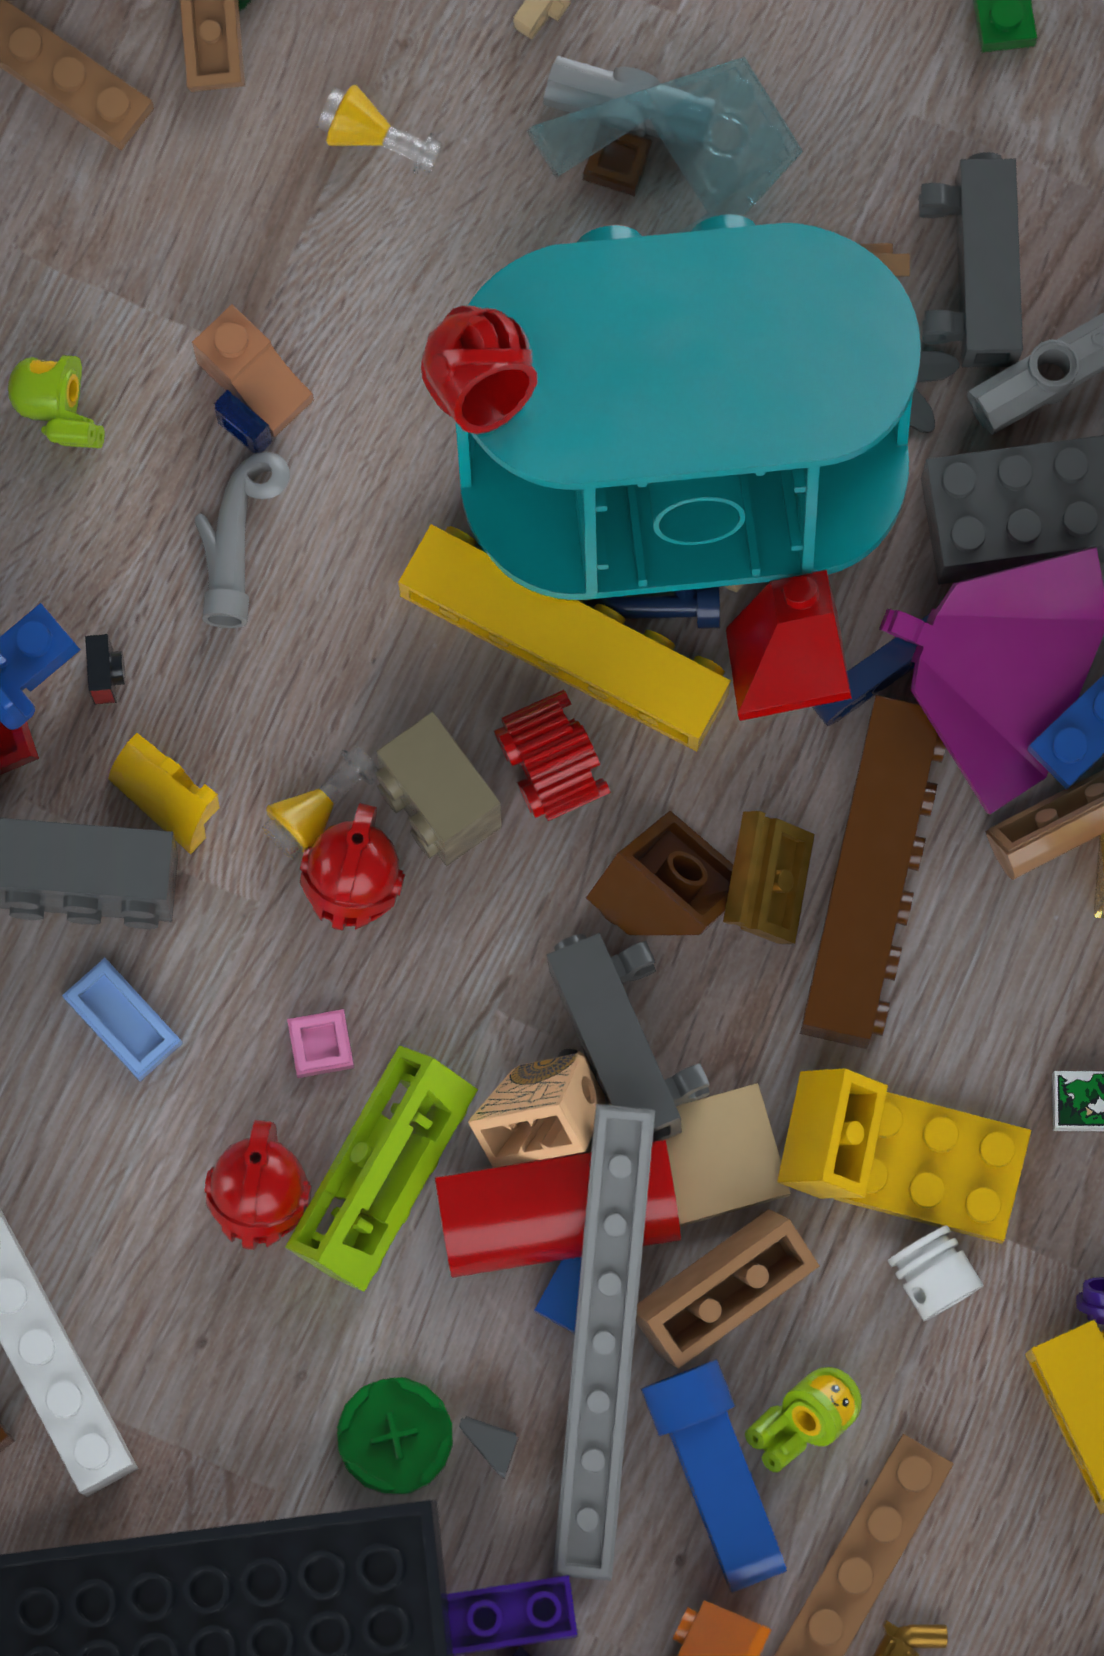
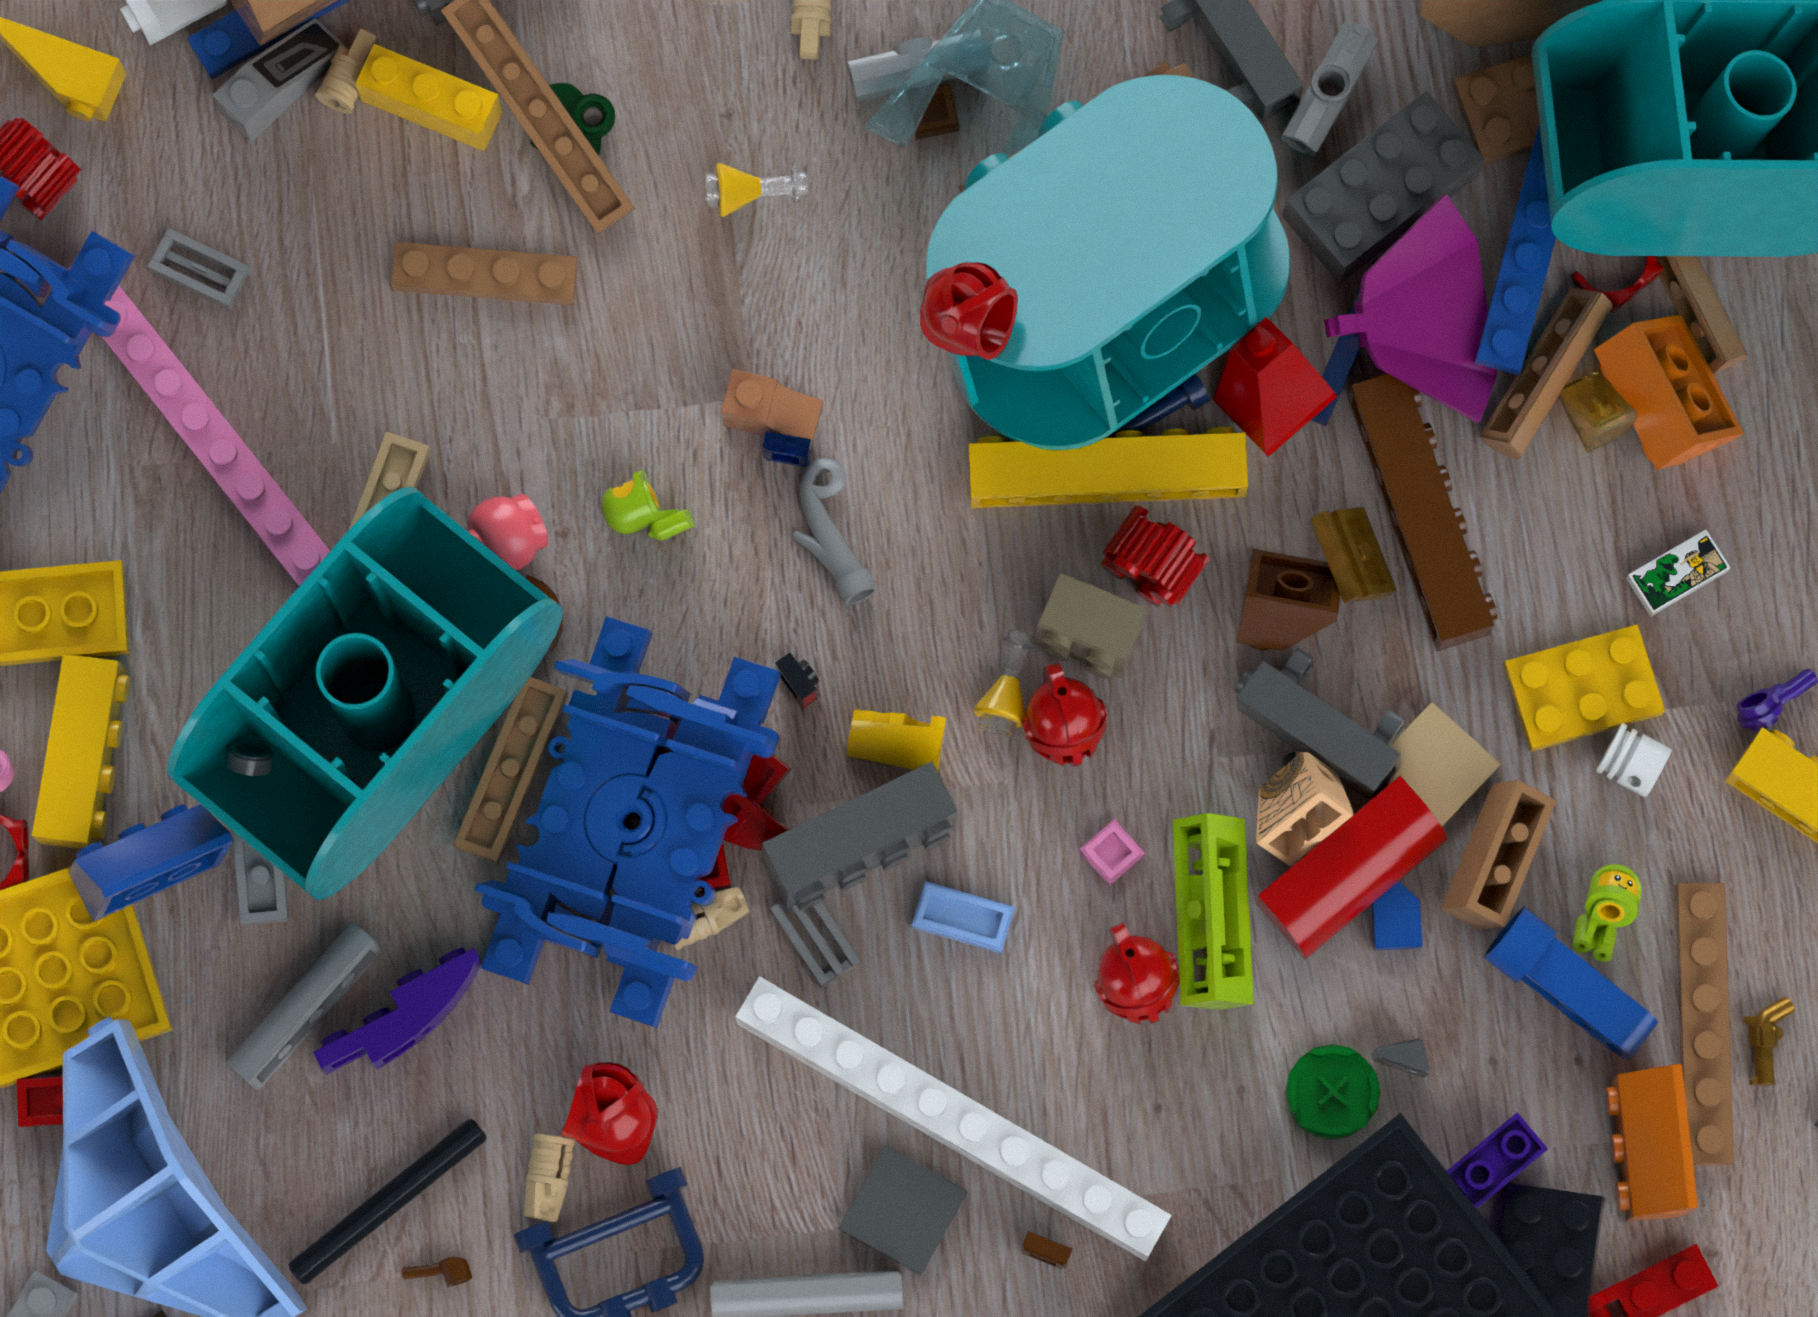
camera: 30 degrees left, 0 degrees up
light grey tile [553,1104,655,1581] -> none
yellow brick [777,1068,888,1199] -> none

